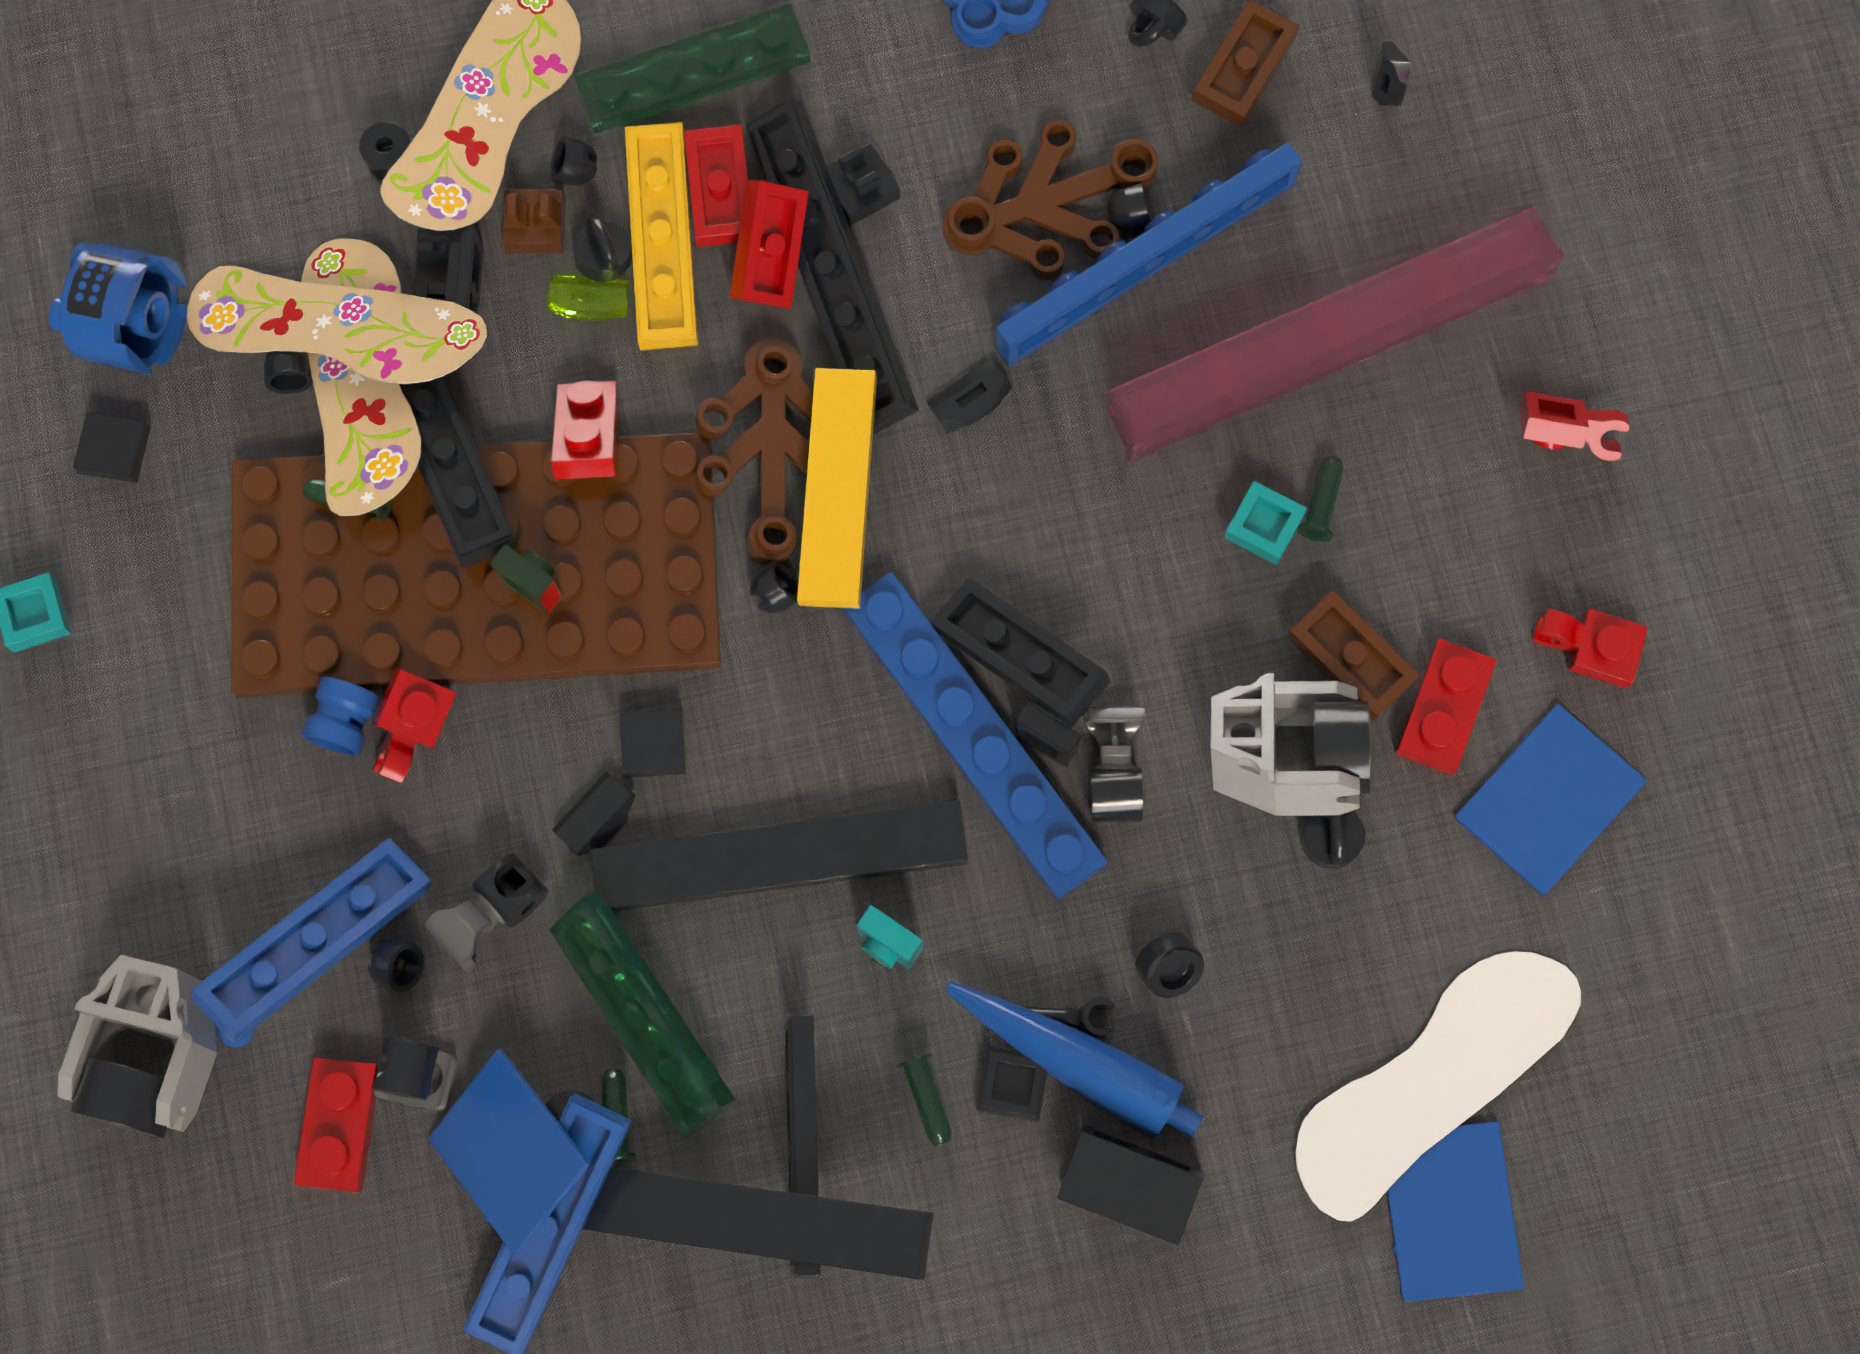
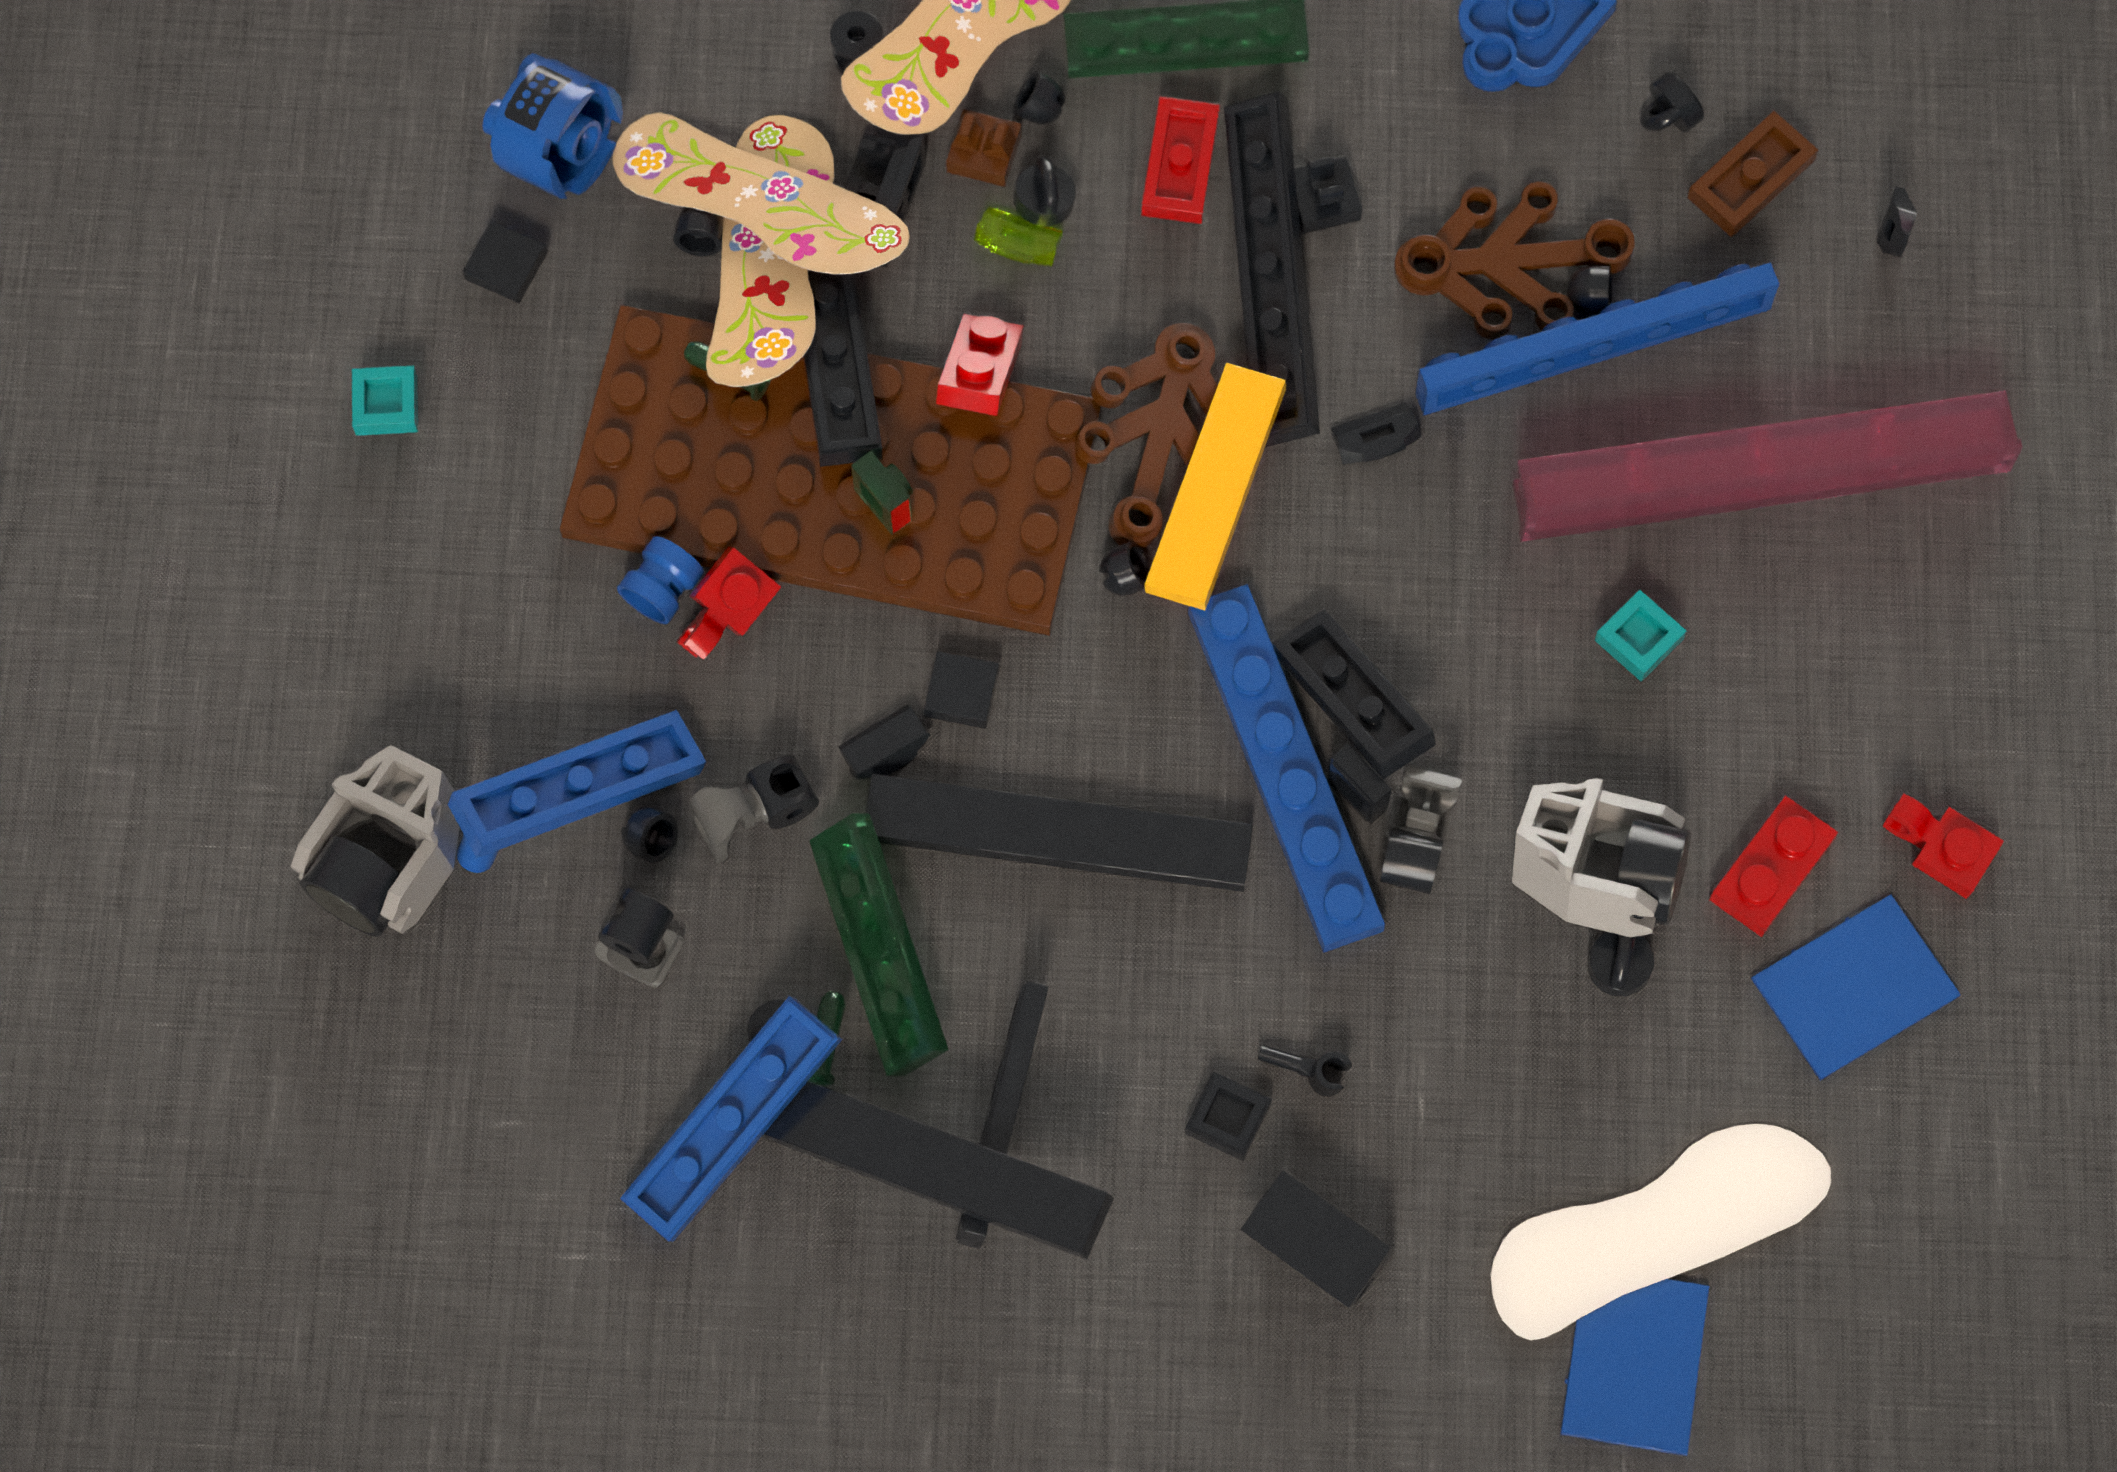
camera: 15 degrees right, 5 degrees down
red plate [293,1057,379,1193] -> none
blue window [428,1049,590,1256] -> none
yellow tile [625,122,699,350] -> none
red plate [729,180,809,309] -> none
teal plate [856,905,923,970] -> none
clear green piece [896,1053,952,1146] -> none
blue piece [945,981,1203,1140] -> none
black tile [1135,932,1204,998] -> none
reddish brown plate [1287,590,1421,722] -> none
clear green piece [1297,456,1344,542] -> none
red plate [1520,391,1630,461] -> none

